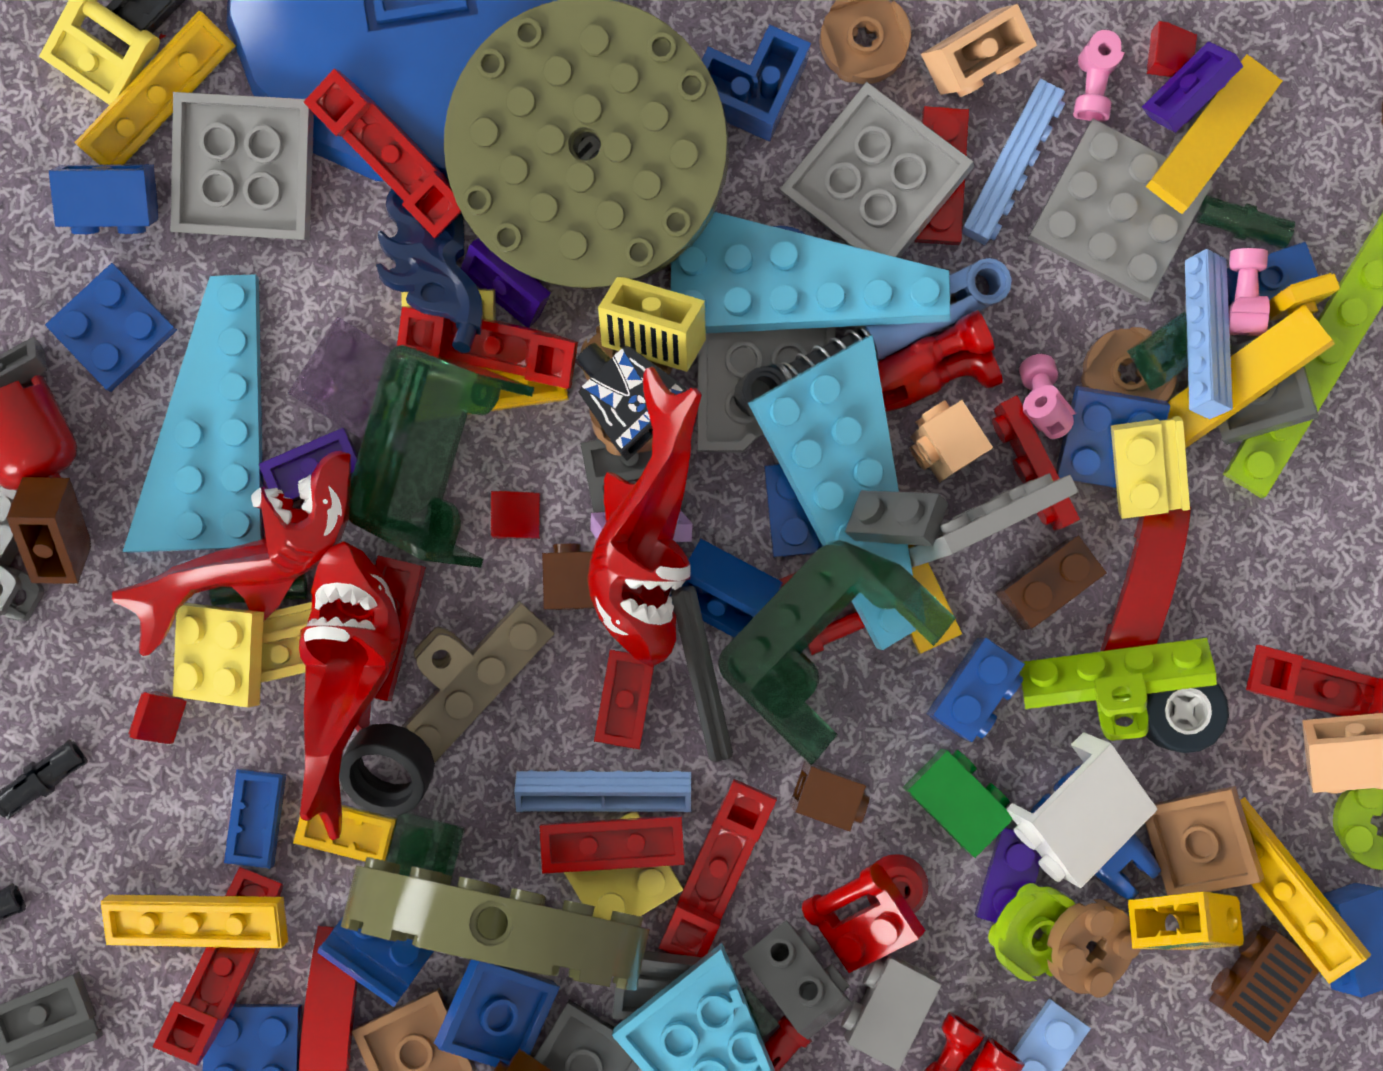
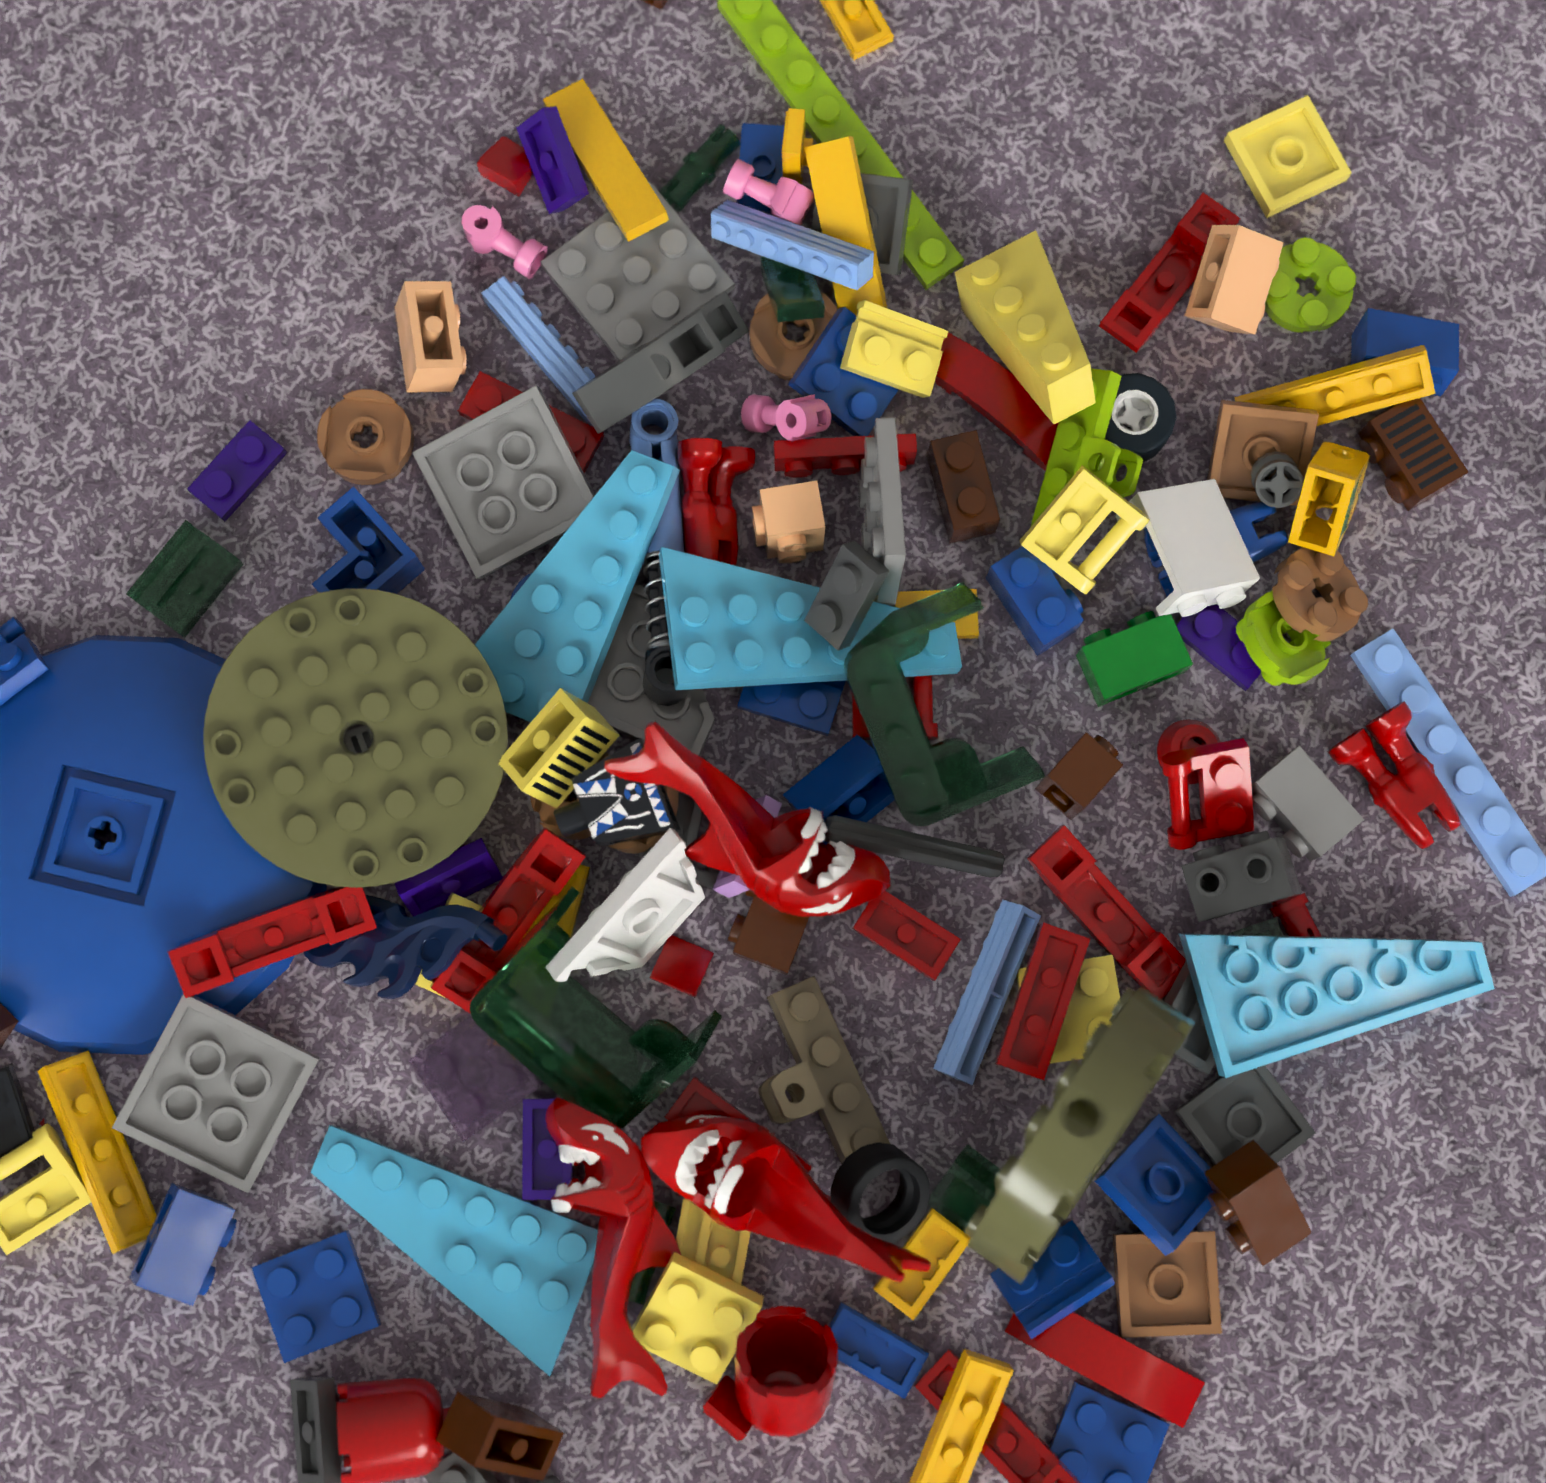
camera: 65 degrees left, 5 degrees down
none -> white wing [545,828,705,982]
none -> dark grey slope [572,291,749,433]
none -> red cylinder [735,1305,838,1437]
none -> light yellow wedge [954,230,1096,424]
none -> light yellow plate [1020,465,1150,595]
none -> dark grey wheel [1250,452,1304,508]

